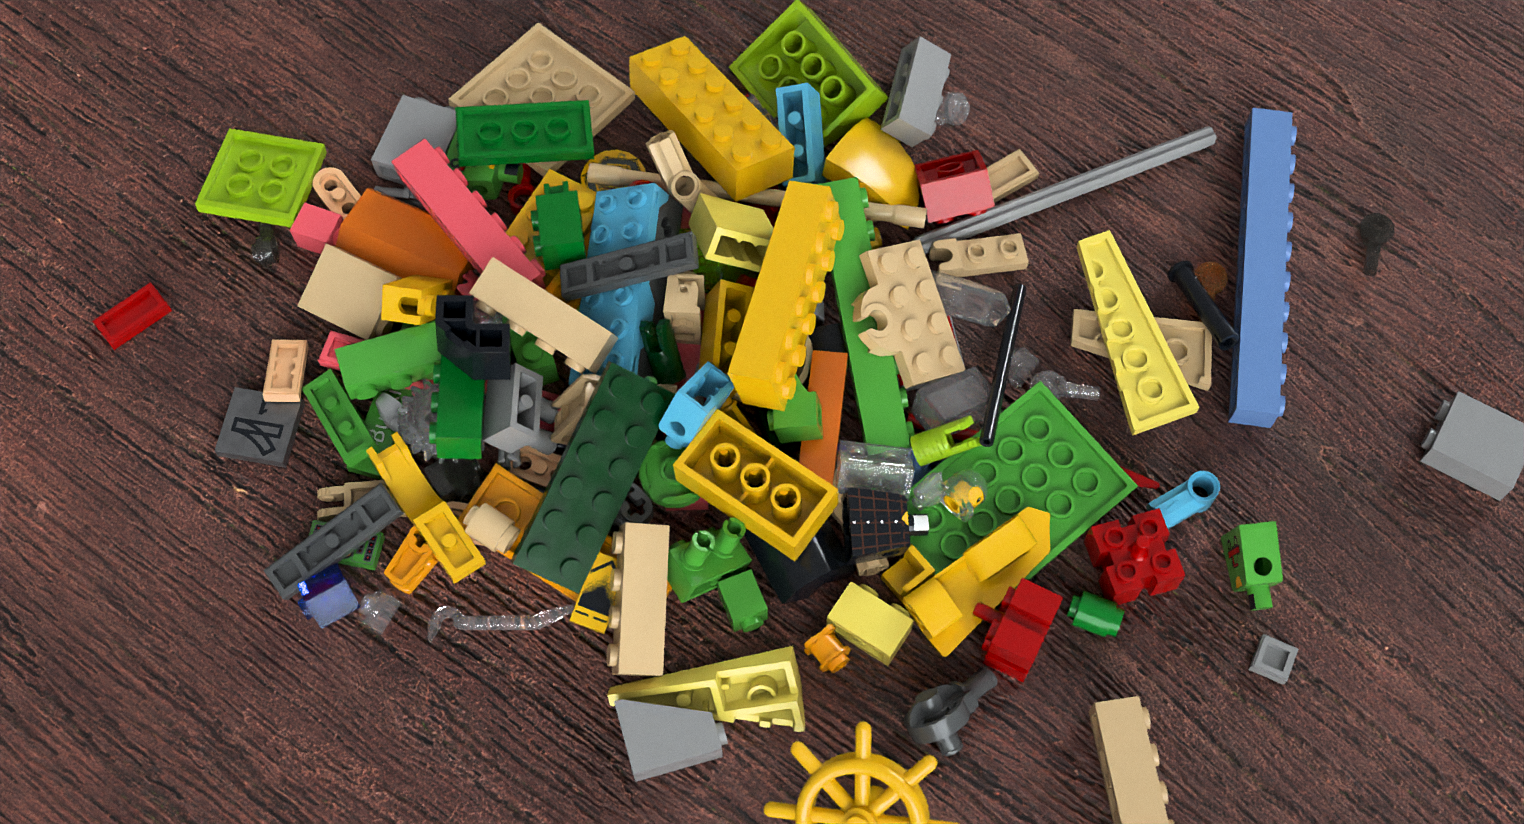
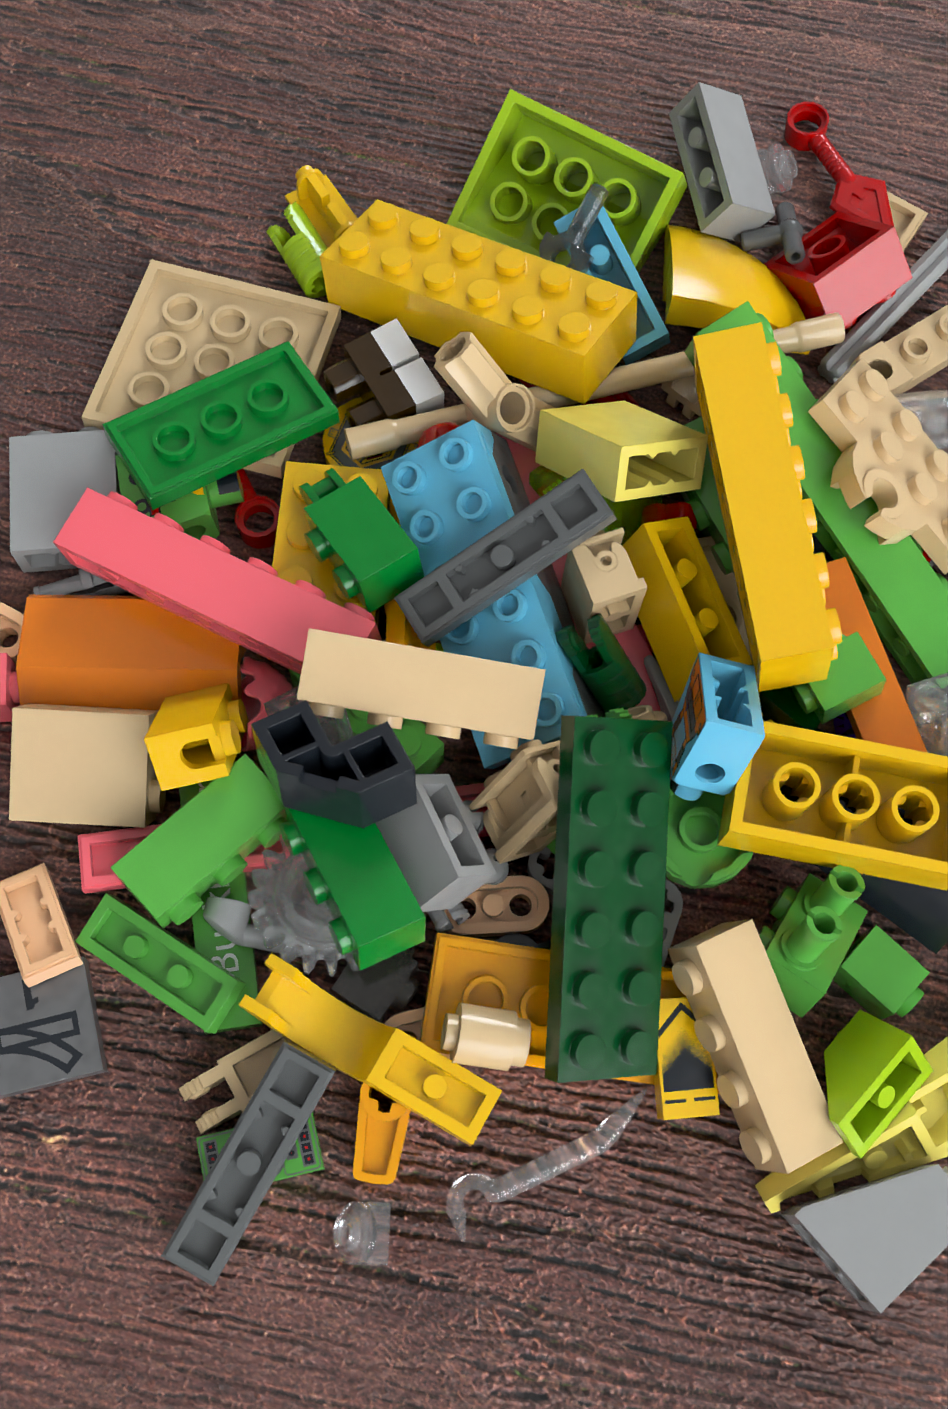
camera: 30 degrees left, 5 degrees up
clear blue brick [297,563,361,629] -> none
none -> lime hinge [266,201,327,298]
none -> yellow hinge [285,165,358,248]
none -> dark brown hips [324,318,444,427]
none -> clear smoke bar [539,184,609,273]
none -> dark grey piece [740,202,805,264]
none -> red piece [784,101,894,226]
none -> lime slope [824,1009,933,1159]

